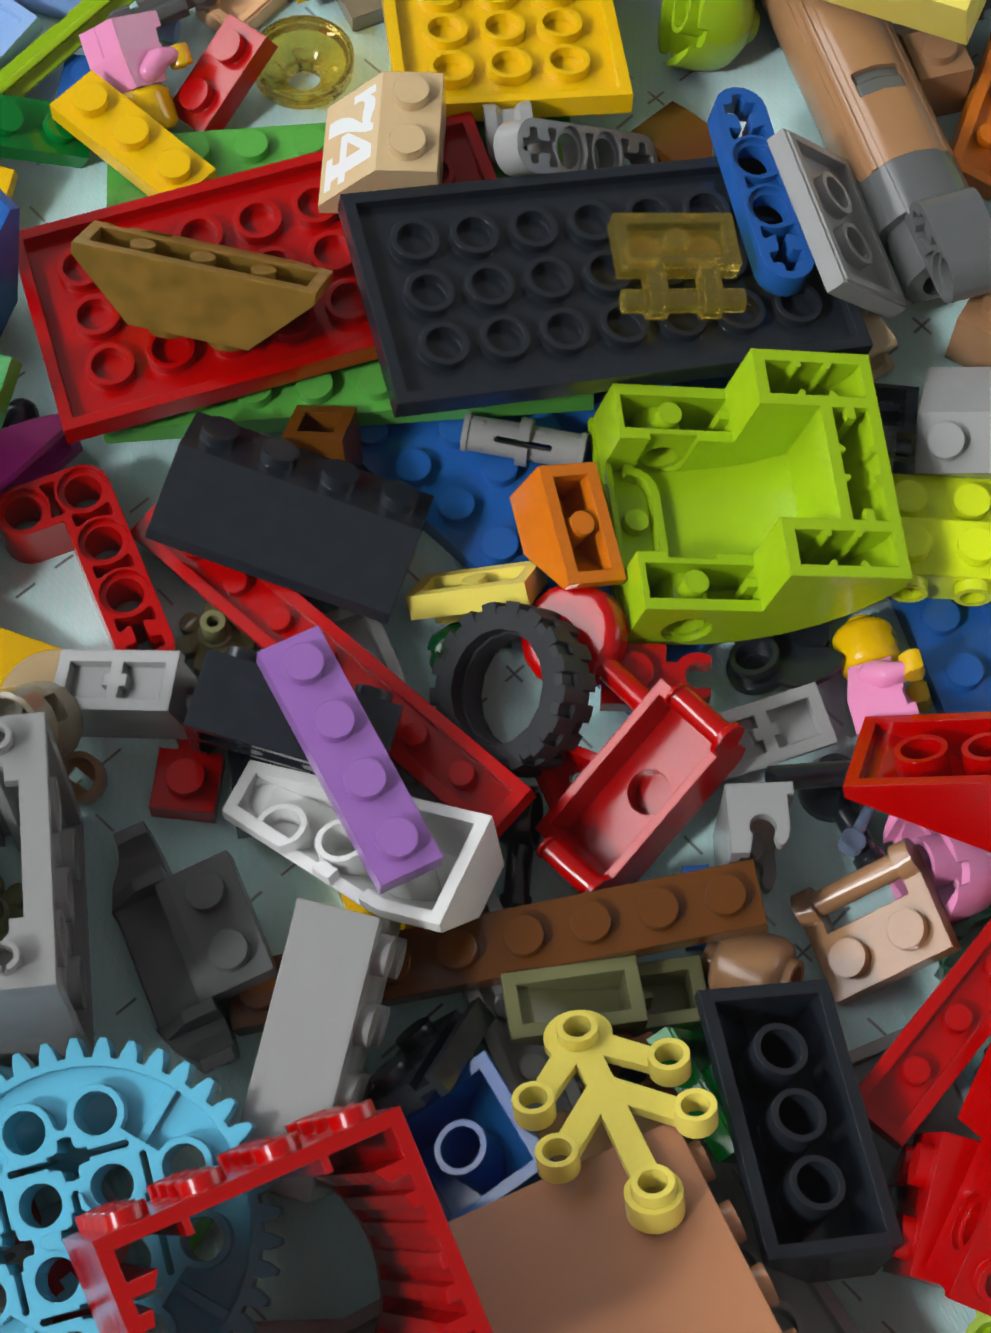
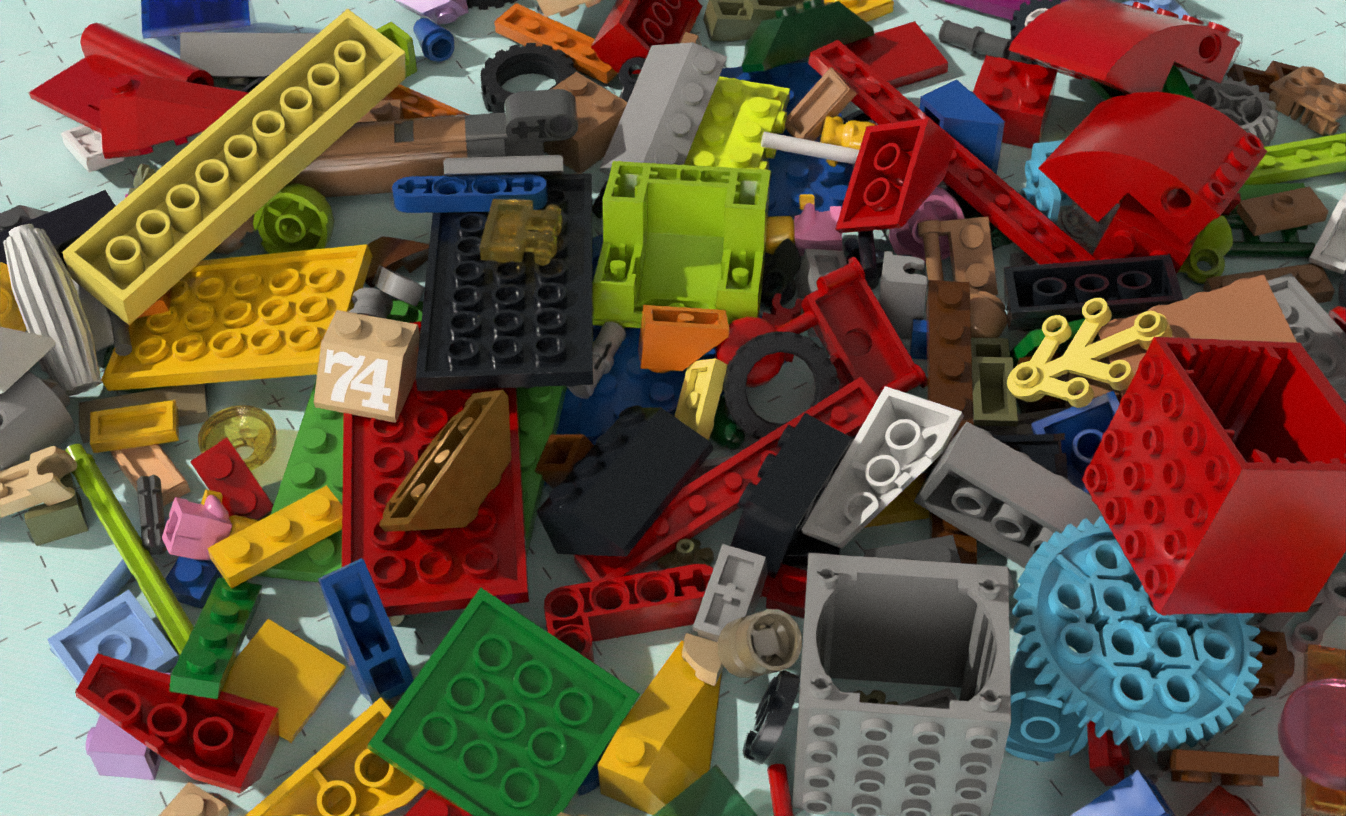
camera: 75 degrees left, 15 degrees down
medium lavender plate [256,625,443,895] -> none

